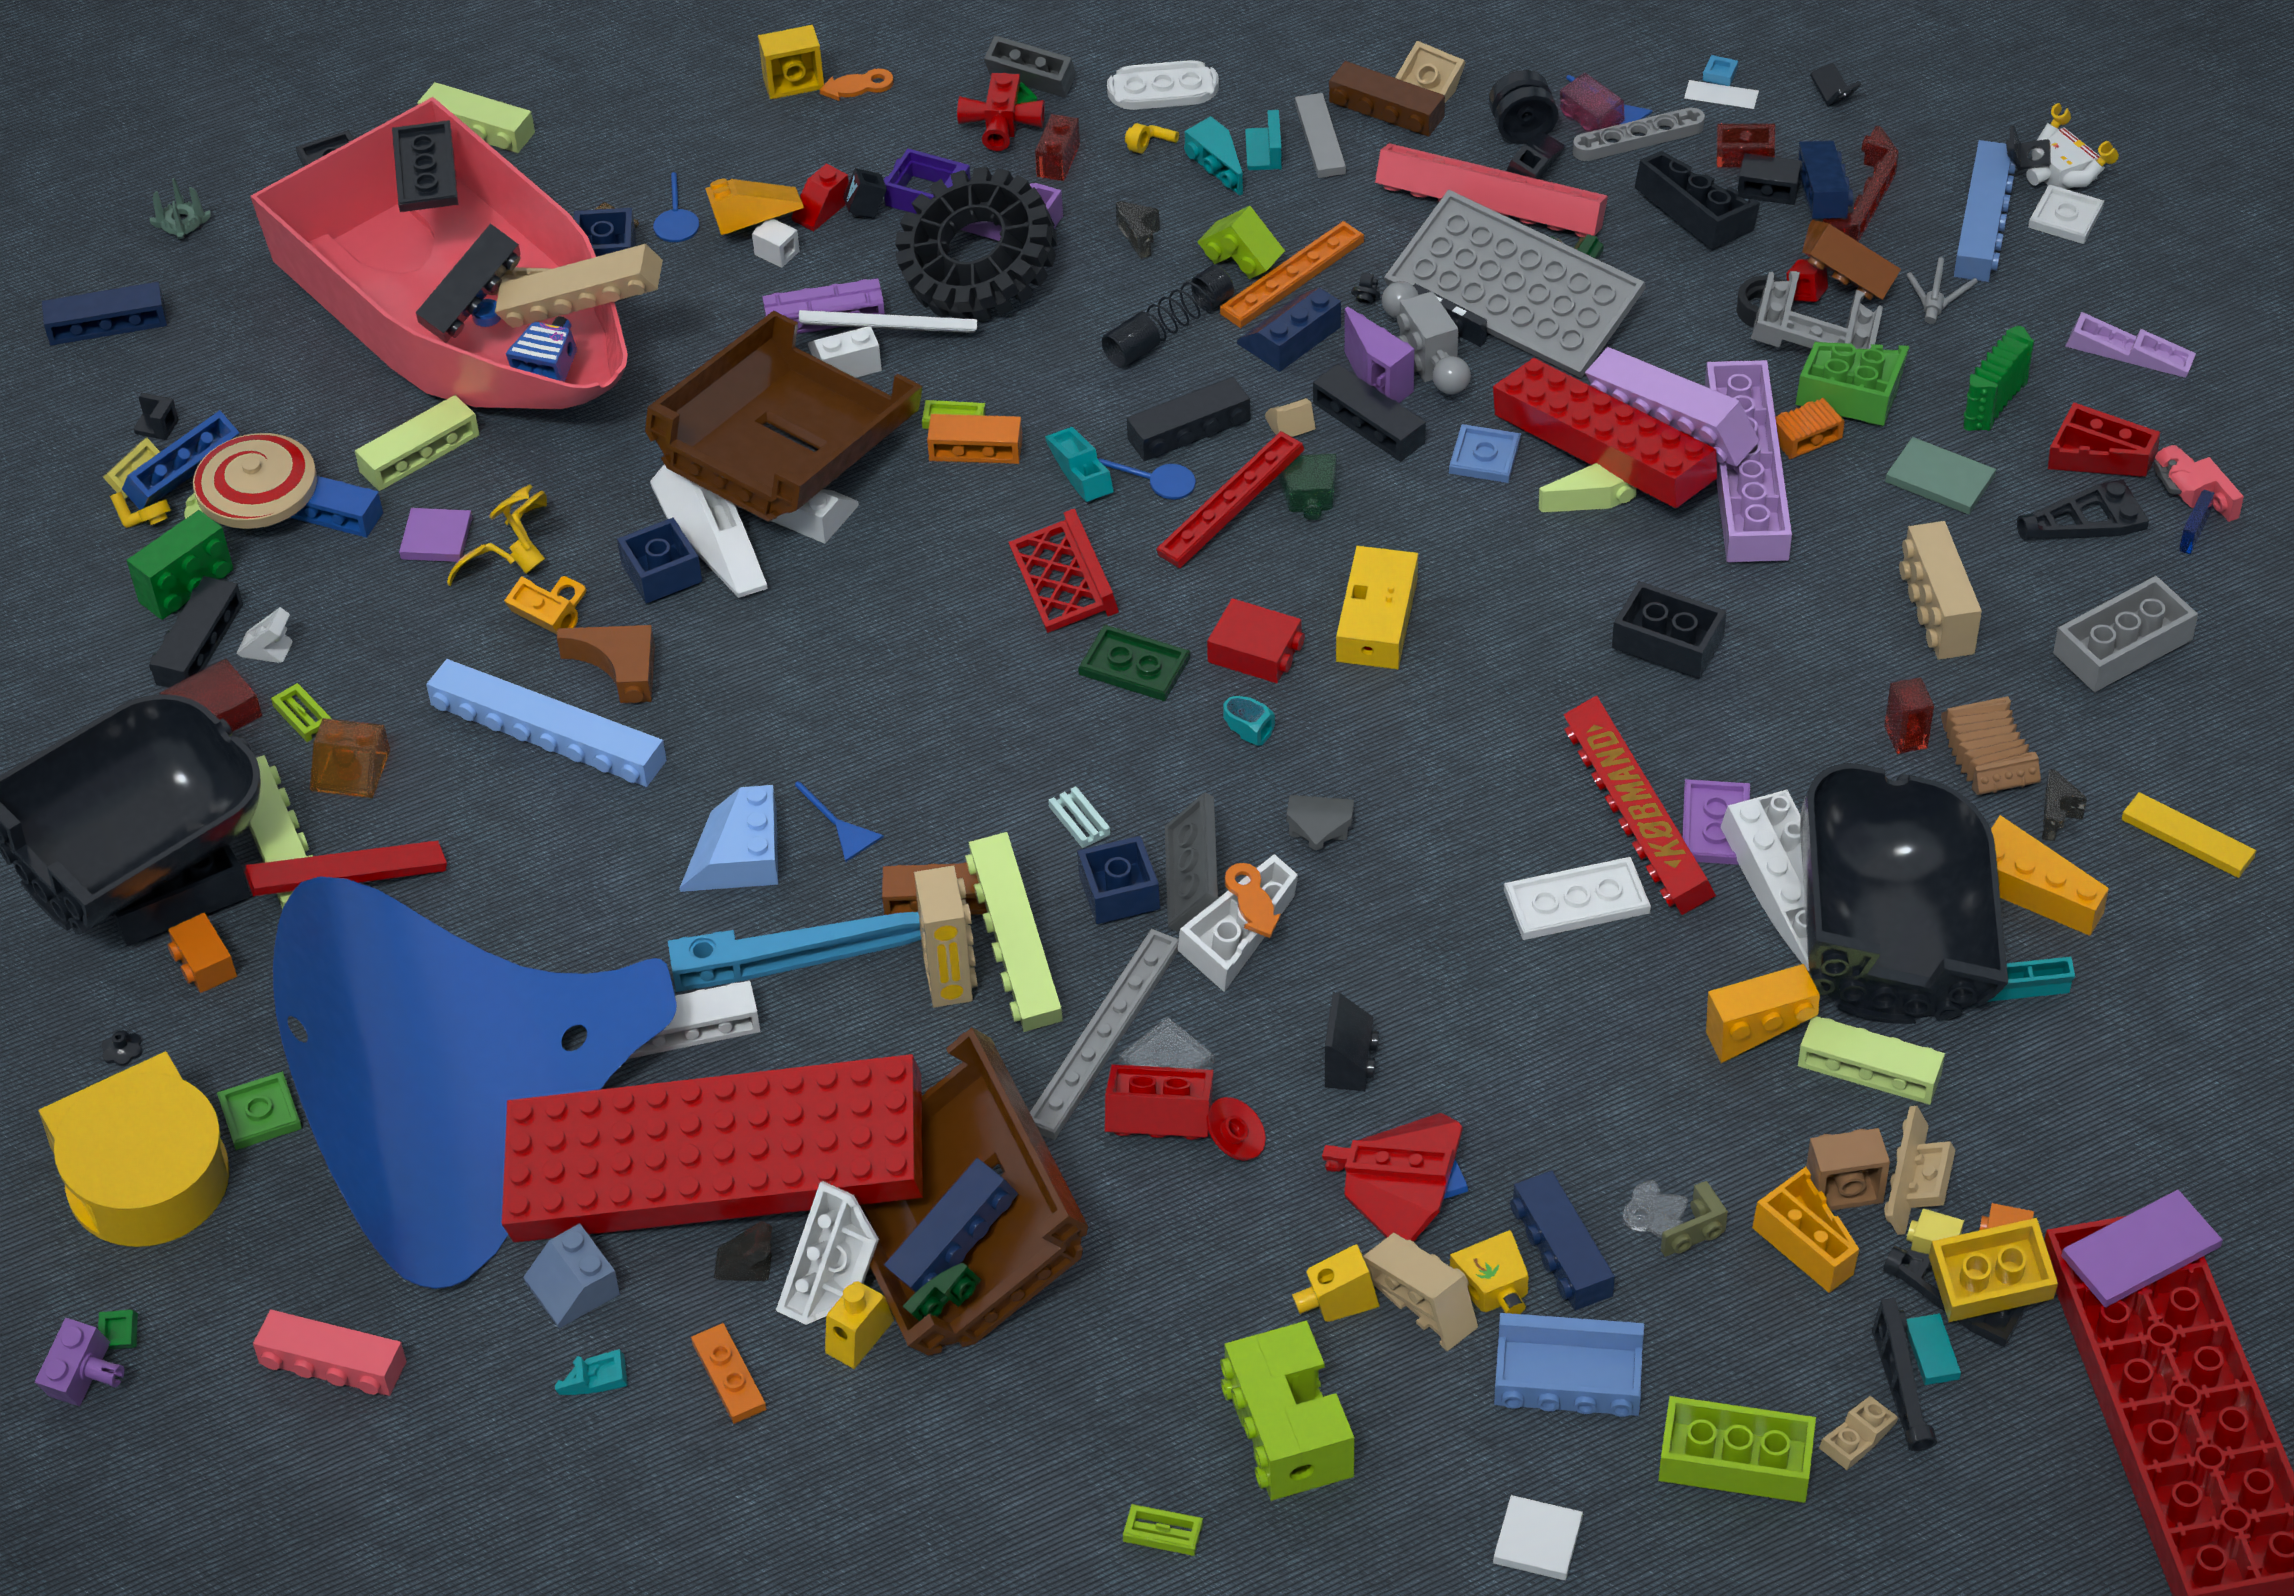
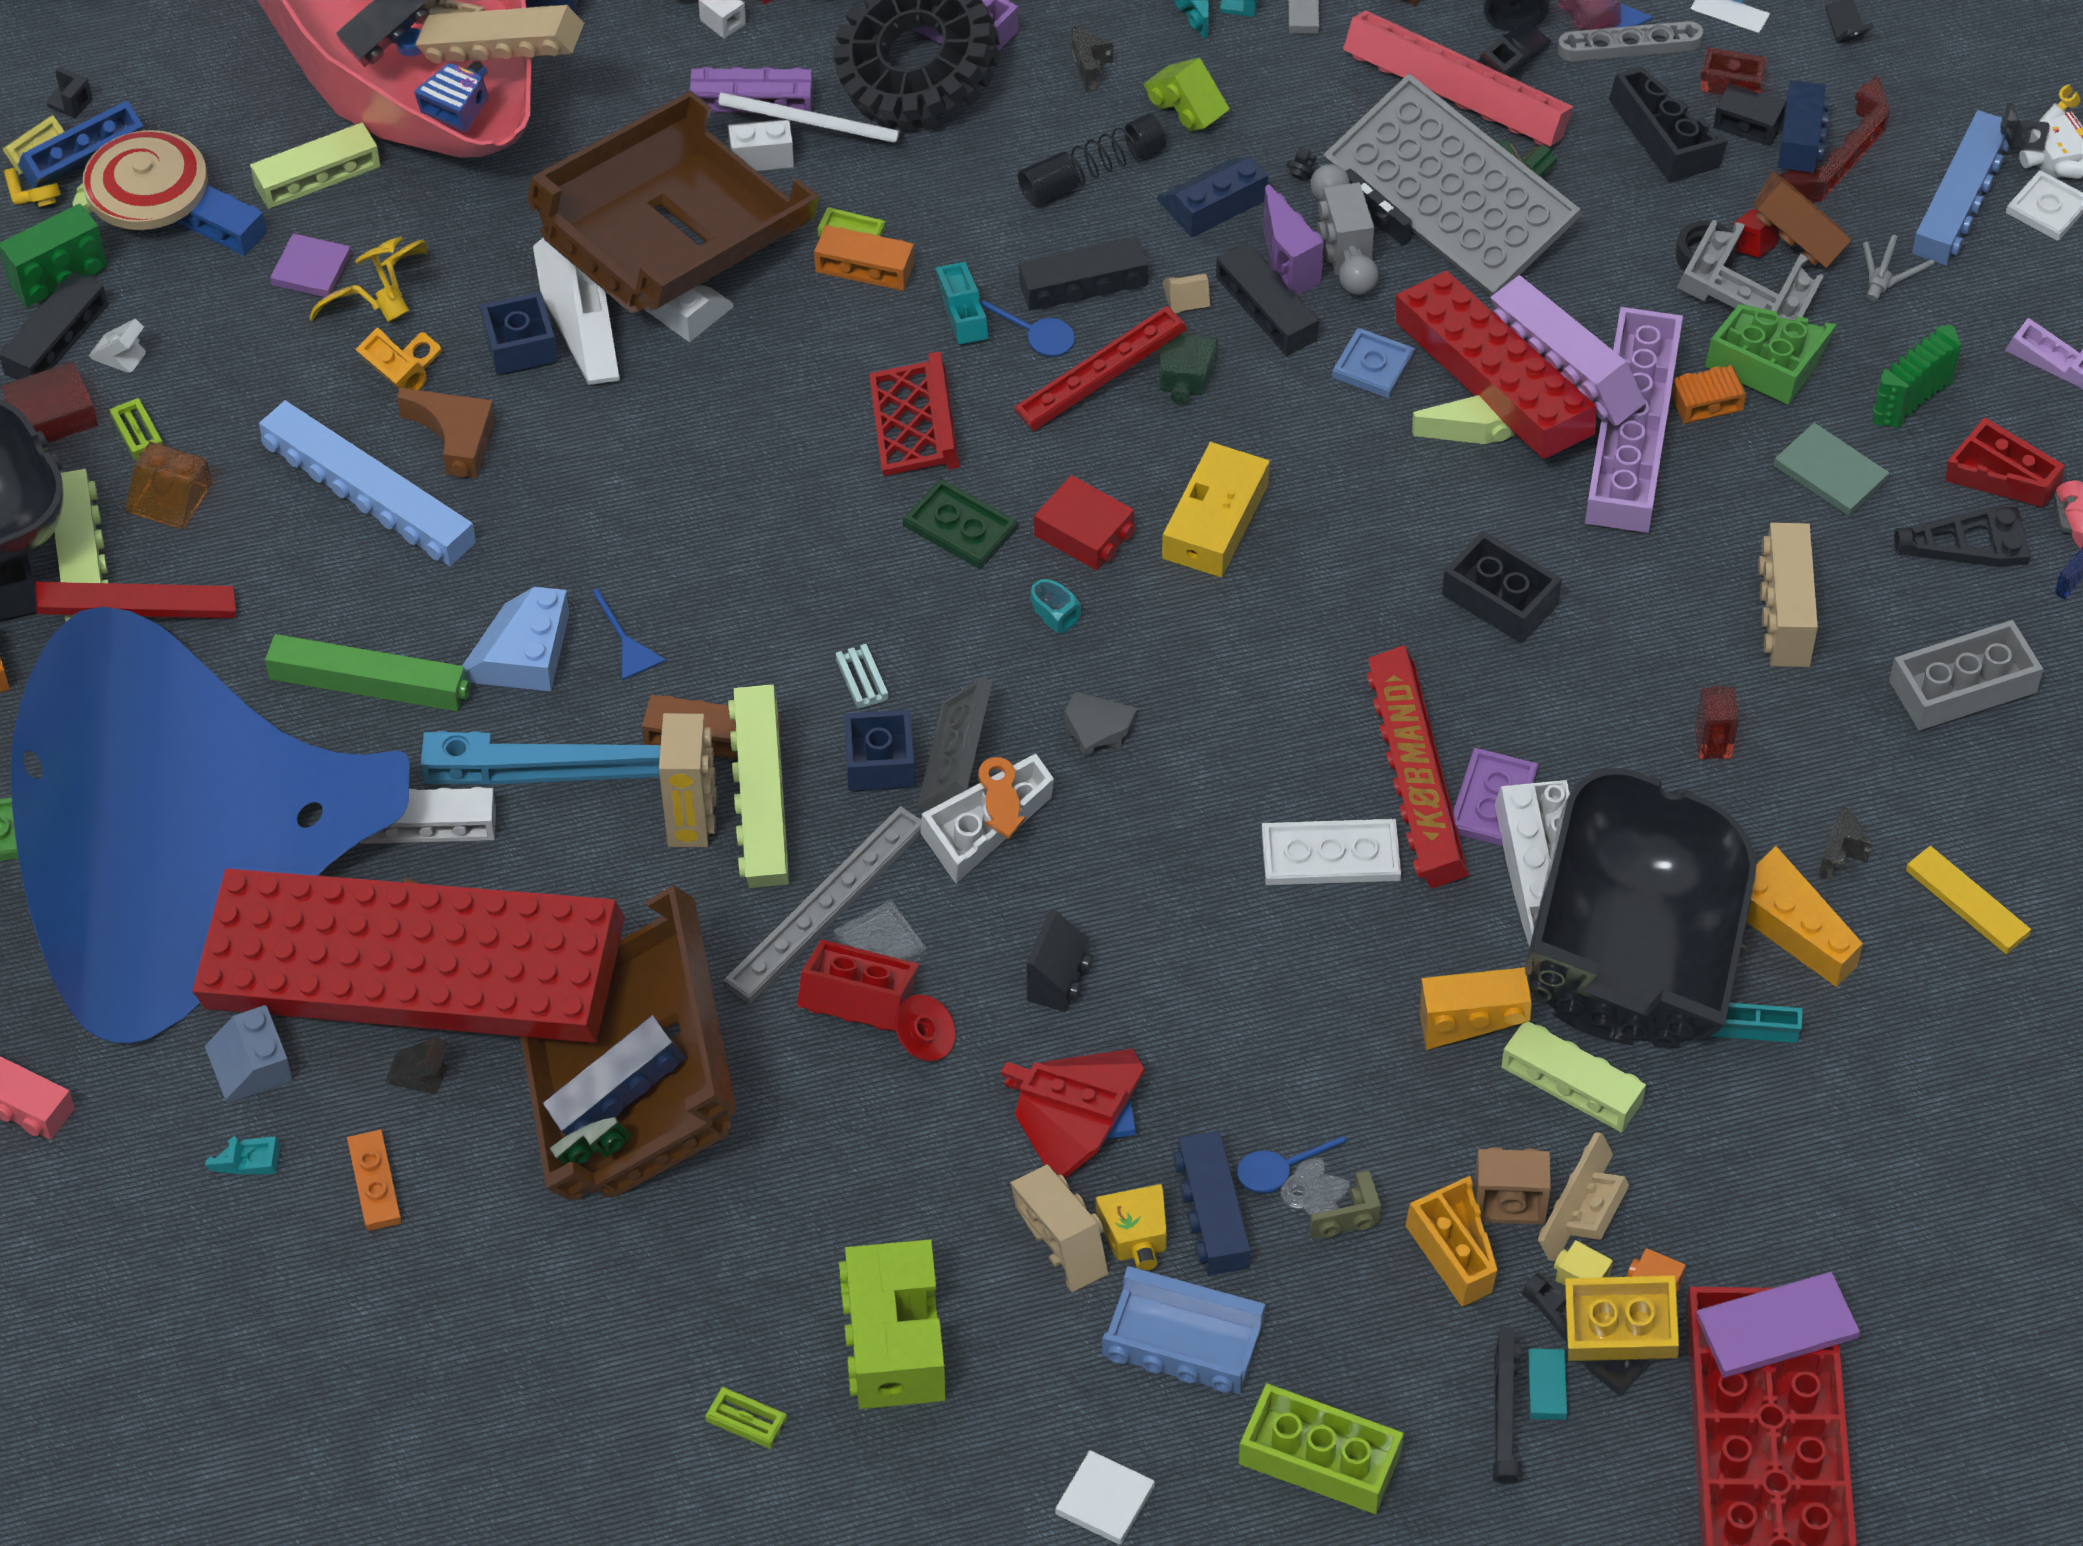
camera: 10 degrees right, 5 degrees up
white wedge [776,1181,879,1325] -> none
yellow torso [825,1281,894,1369] -> none
orange tile [1220,221,1364,328] -> none
yellow torso [1292,1244,1380,1322] -> none
tan slope [1819,1396,1898,1470] -> none
medium nougat piece [1941,696,2041,795] -> none
none -> bright green brick [265,634,471,712]
none -> blue piece [1237,1136,1346,1193]

